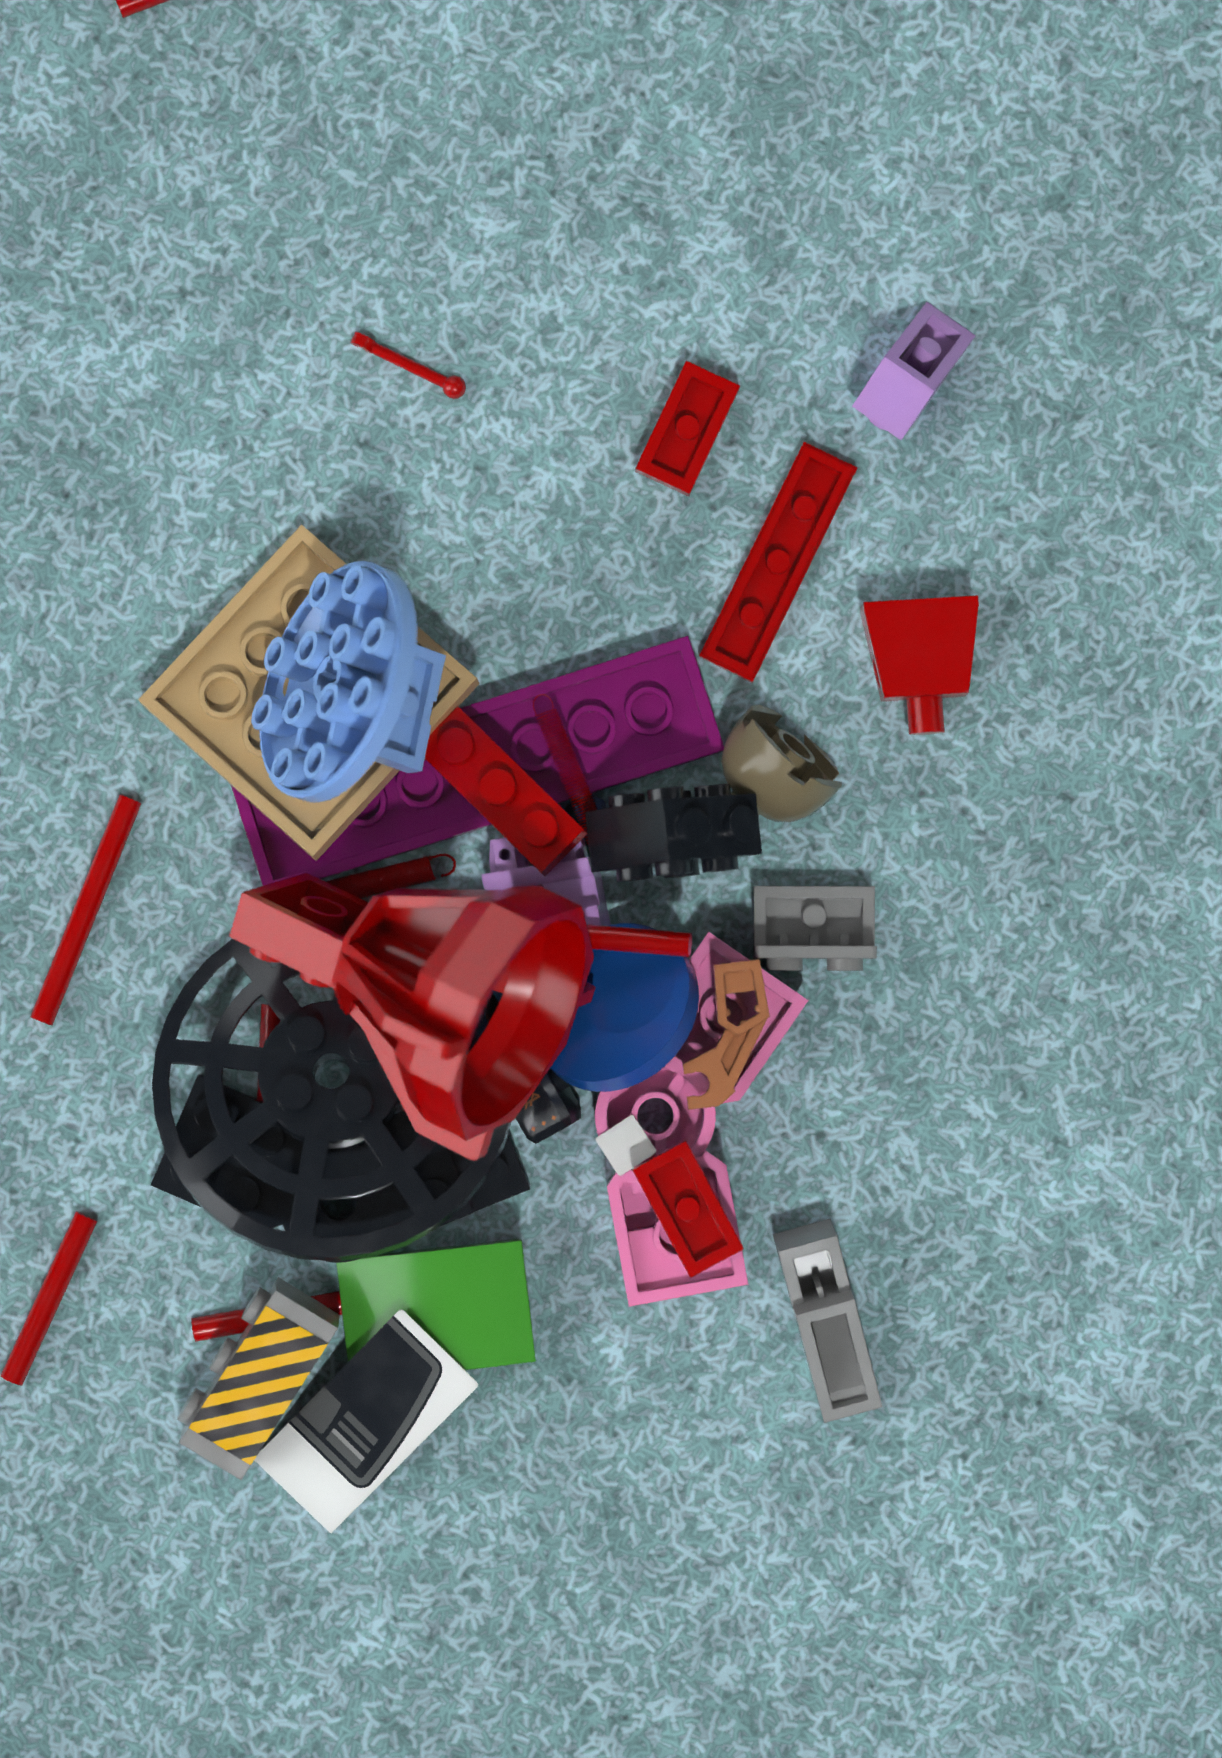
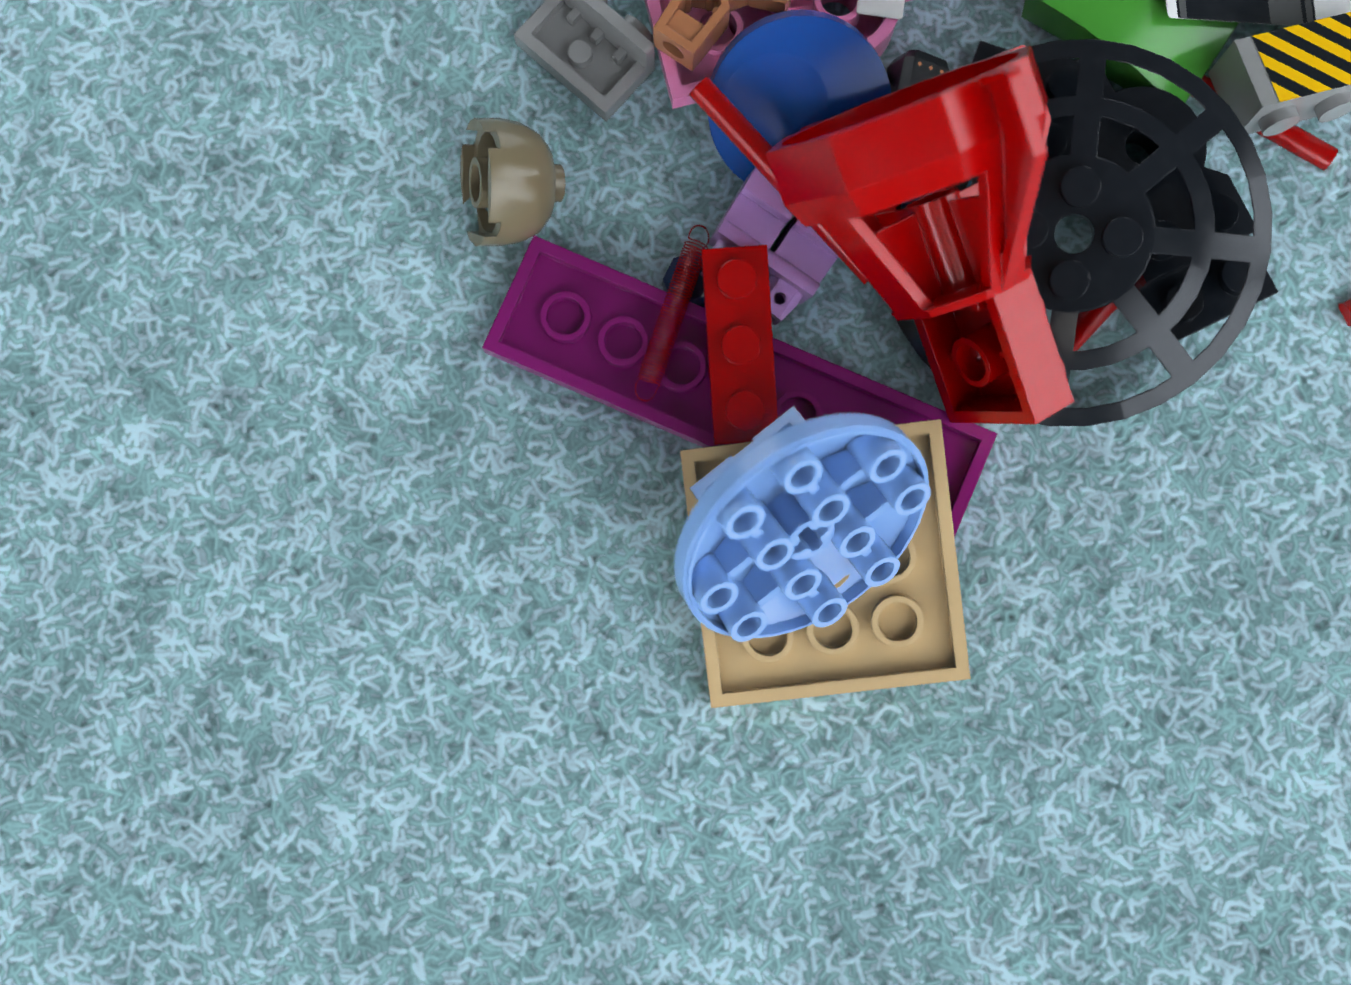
camera: 140 degrees left, 5 degrees down
red bar [30,794,142,1026] -> none
red piece [327,854,456,899] -> none
red hinge [350,332,466,399] -> none
black brick [585,784,762,882] -> none
red plate [635,361,740,497] -> none
red tile [699,442,858,683] -> none
lavender slope [852,302,976,440] -> none
red torso [860,595,979,735] -> none

